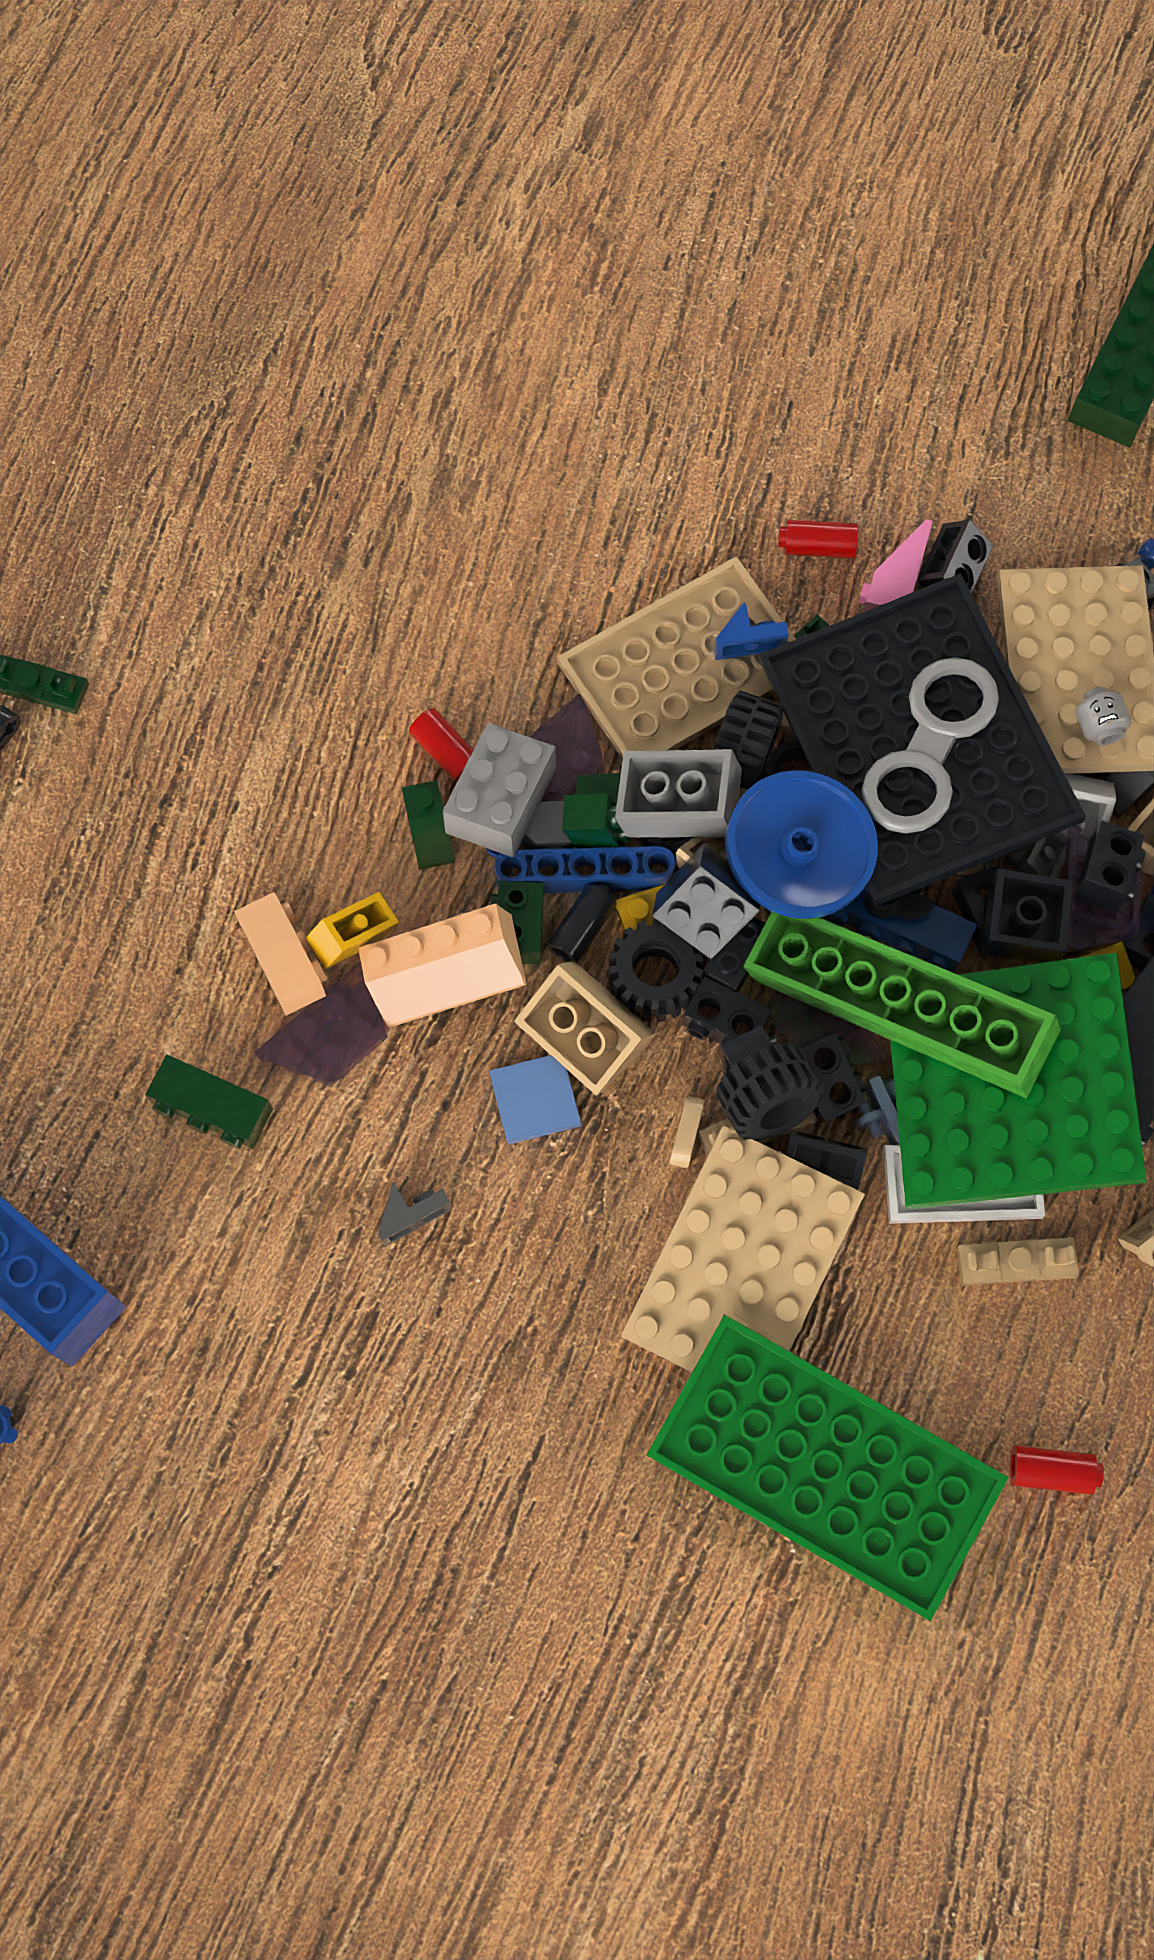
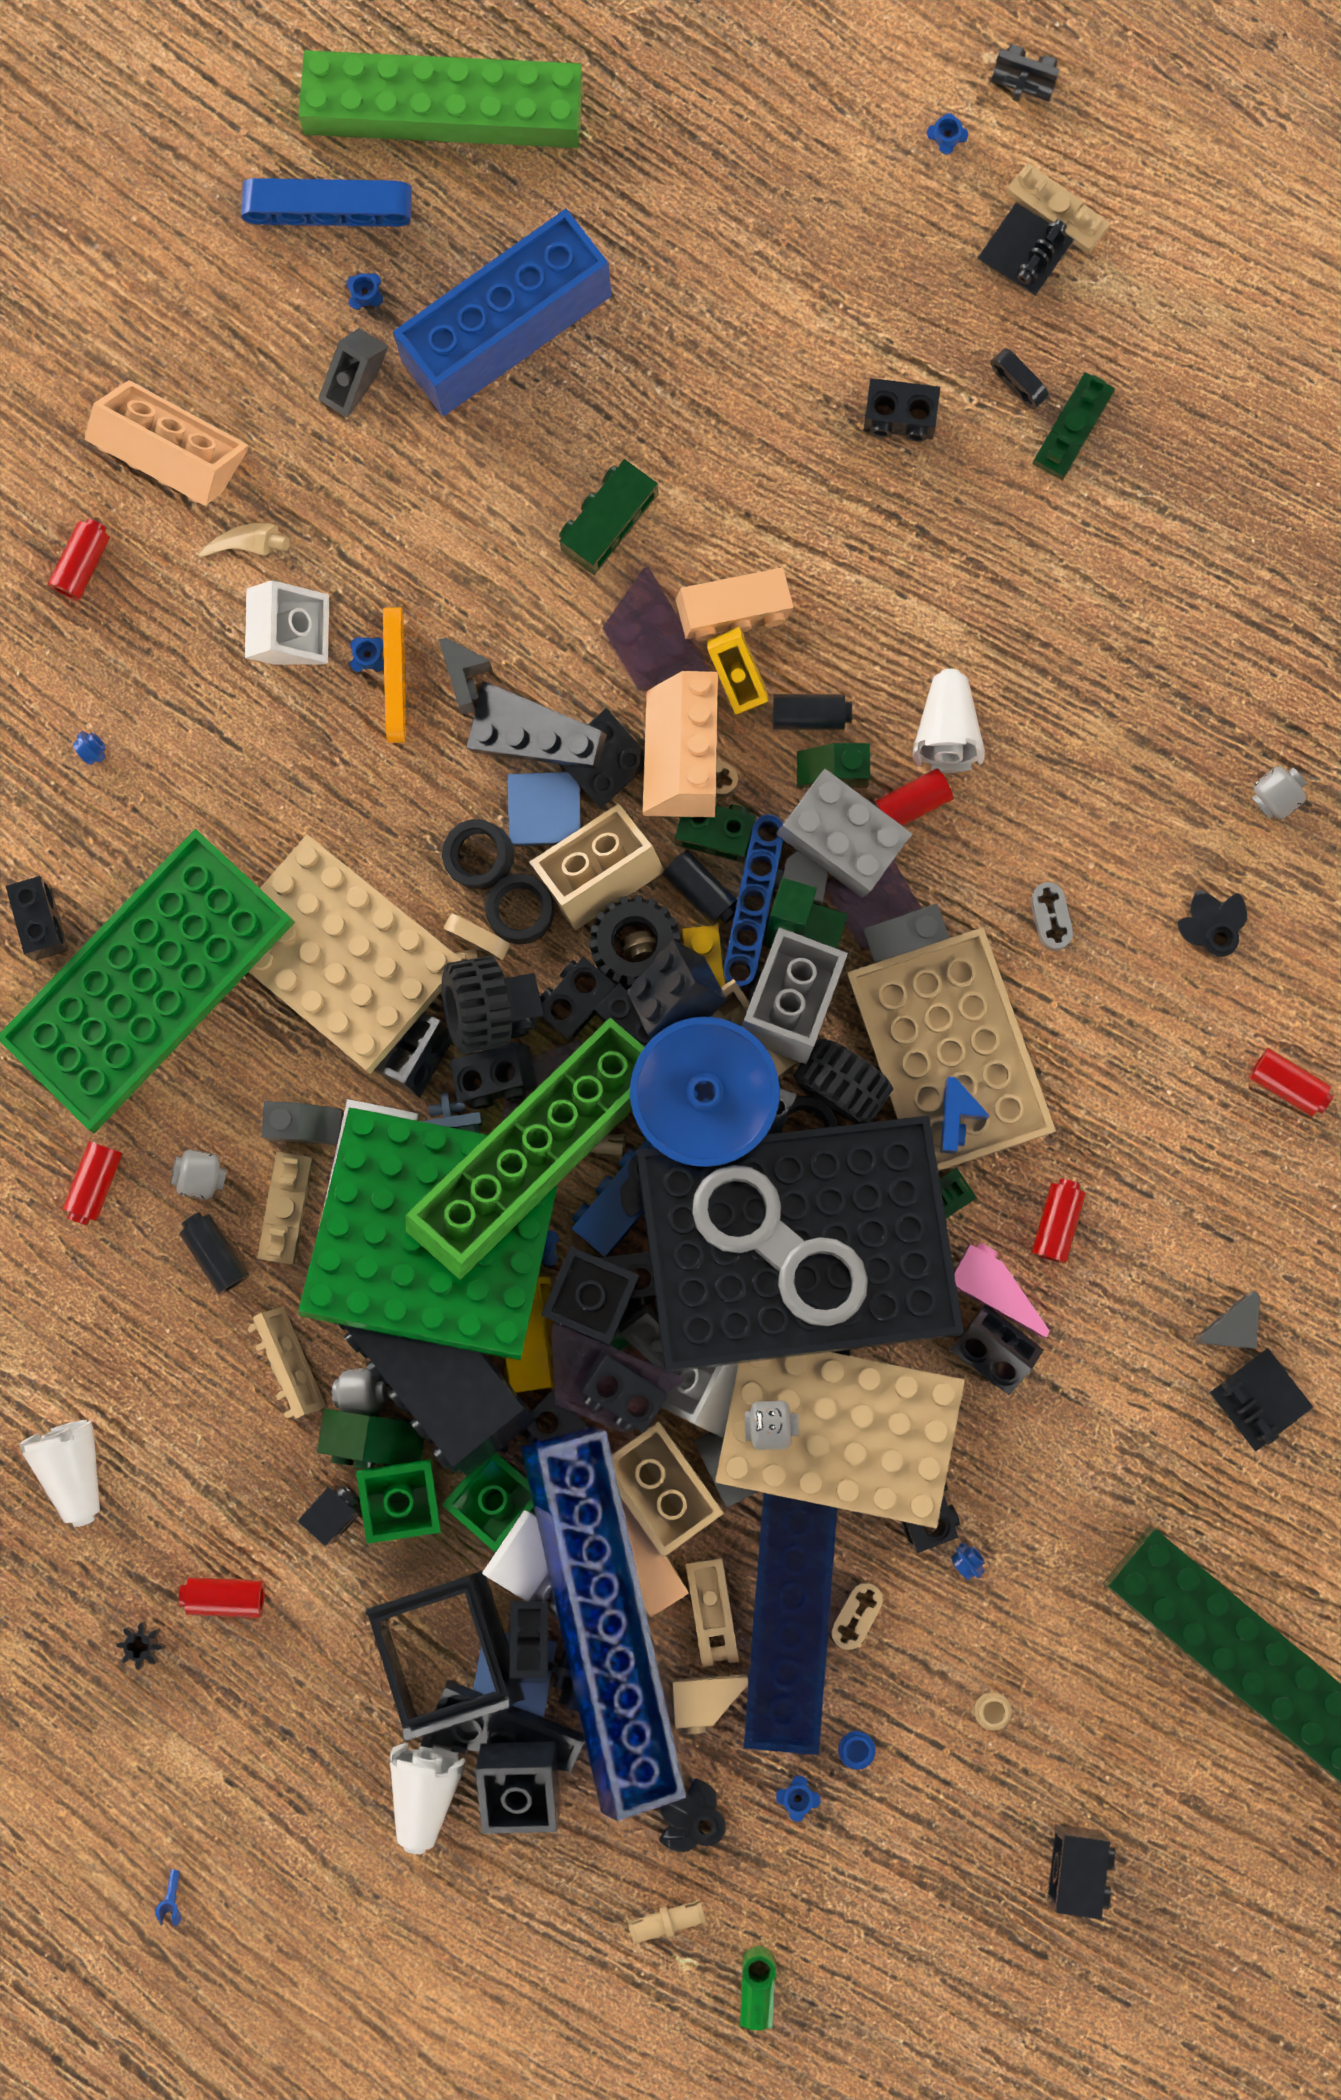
camera: 110 degrees right, 10 degrees up
none -> black brick [6,876,68,961]
none -> red brick [47,518,110,601]
none -> blue plate [73,731,106,765]
none -> light nougat slope [84,380,249,506]
none -> light grey head [170,1149,226,1200]
none -> black brick [179,1212,249,1295]
none -> tan bar [198,523,290,557]
none -> white slope [245,580,329,665]
none -> dark grey slope [261,1101,342,1145]
none -> dark grey slope [318,328,388,417]
none -> blue plate [350,637,384,672]
none -> light orange beam [383,607,407,743]
none -> black tyre [442,819,514,890]
none -> wing [466,681,607,769]
none -> black tyre [485,873,555,945]
none -> black hinge [558,708,645,809]
none -> tan plate [622,931,657,962]
none -> black brick [773,694,852,730]
none -> black brick [863,378,940,442]
none -> dark grey slope [863,903,949,963]
none -> white cone [913,669,985,773]
none -> light grey beam [1031,882,1073,951]
none -> black plate [1177,890,1247,957]
none -> dark grey slope [1193,1291,1260,1349]
none -> black hinge [1210,1348,1313,1452]
none -> red brick [1248,1048,1333,1117]
none -> light grey head [1252,766,1307,819]

